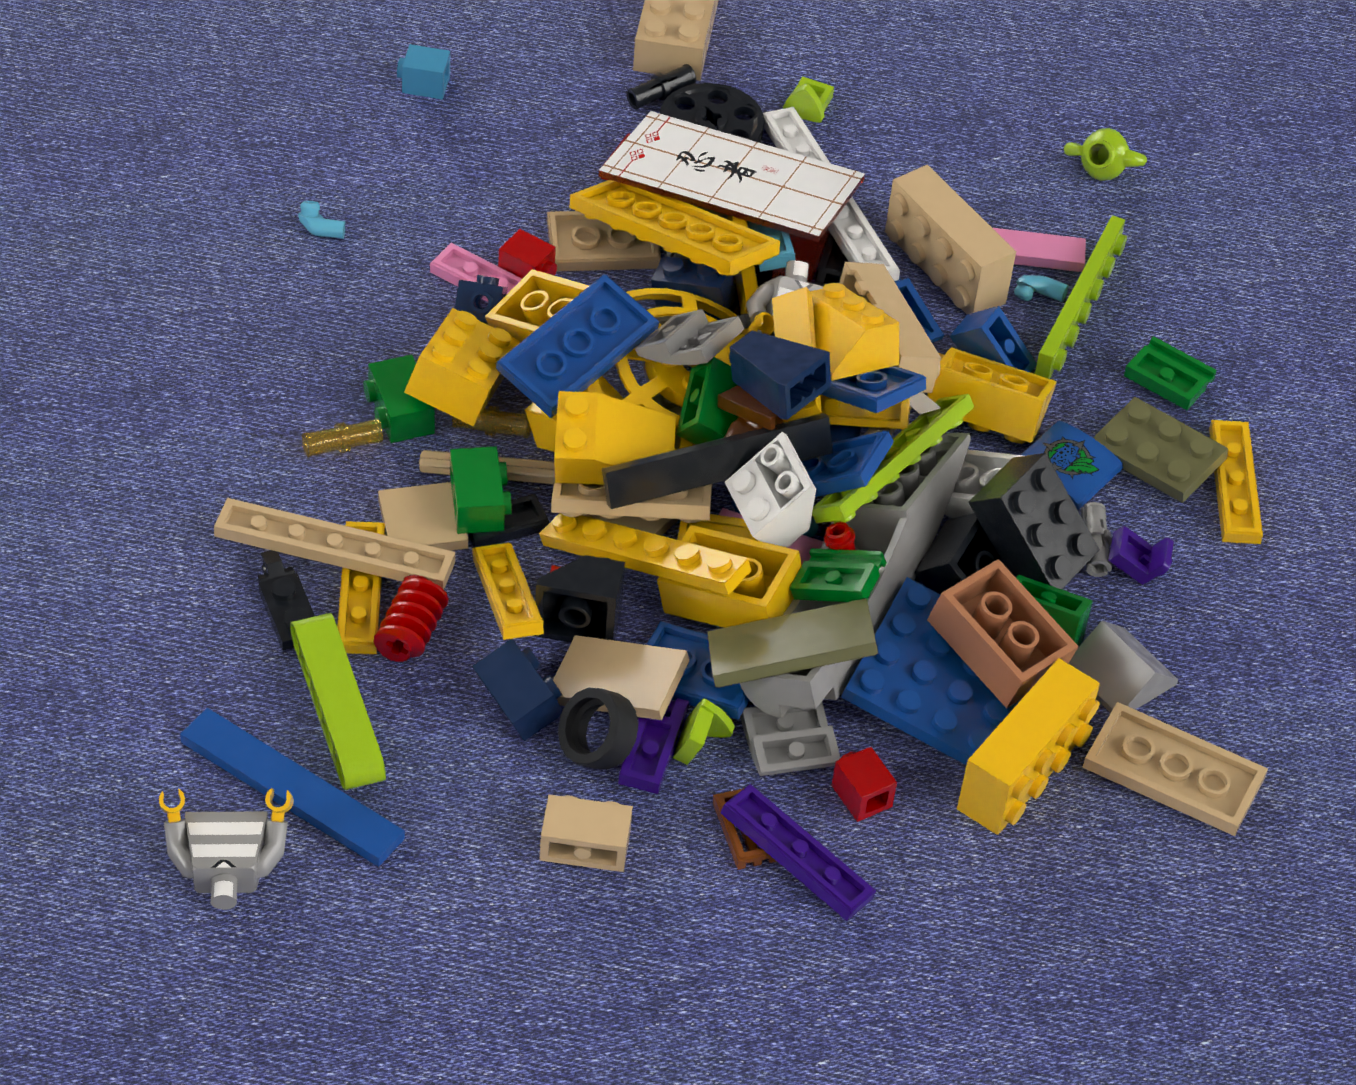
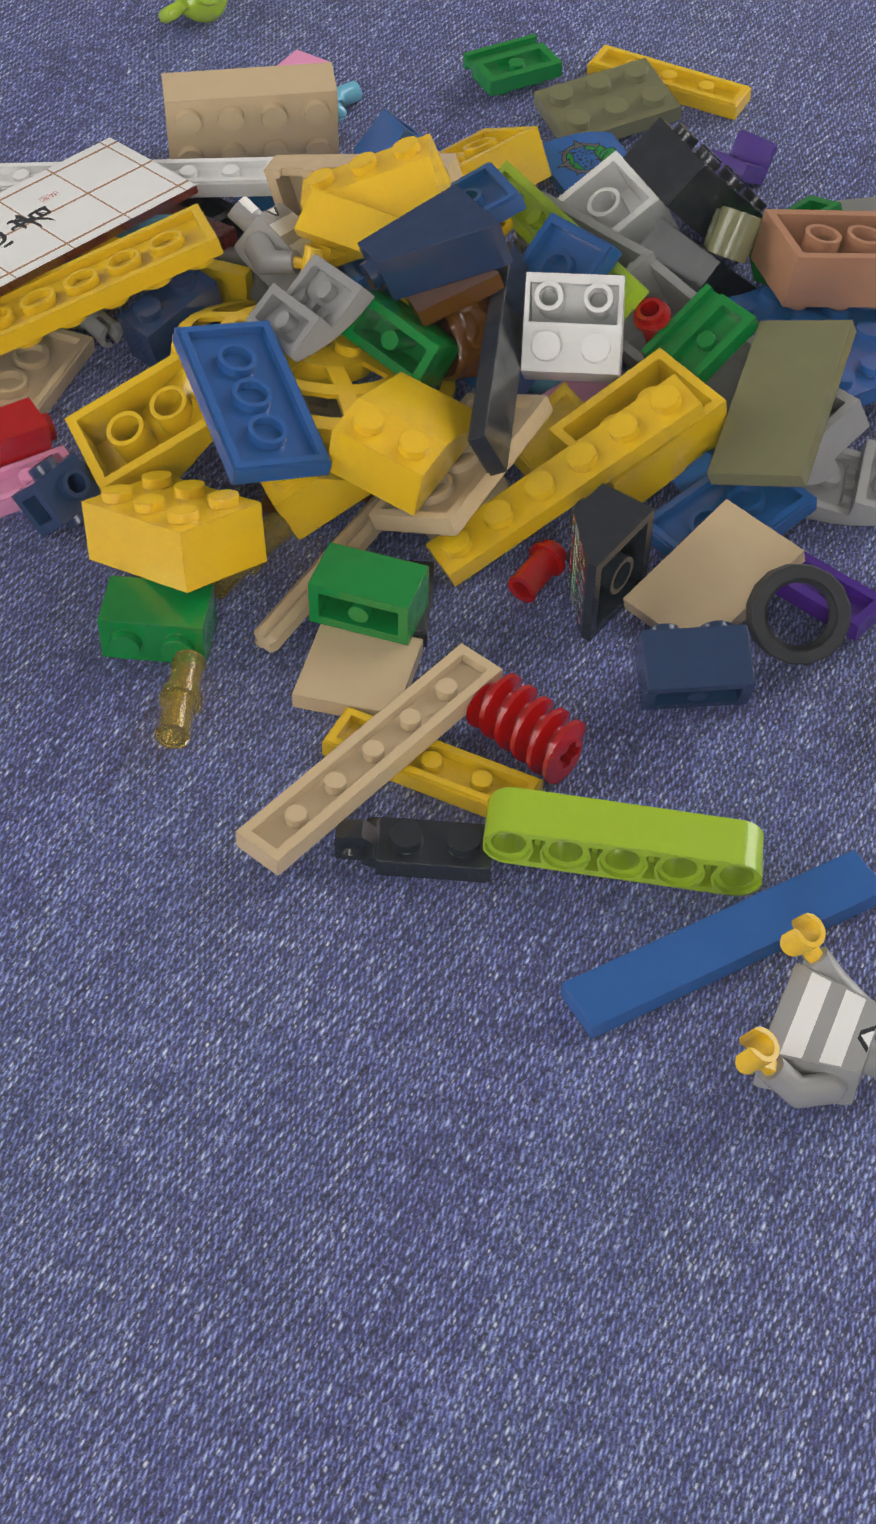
camera: 60 degrees left, 0 degrees up
yellow tile [472,543,544,640] -> none
lime tile [673,699,735,765] -> none
lime plate [1035,215,1127,379] -> none
none -> olive piece [703,206,762,264]

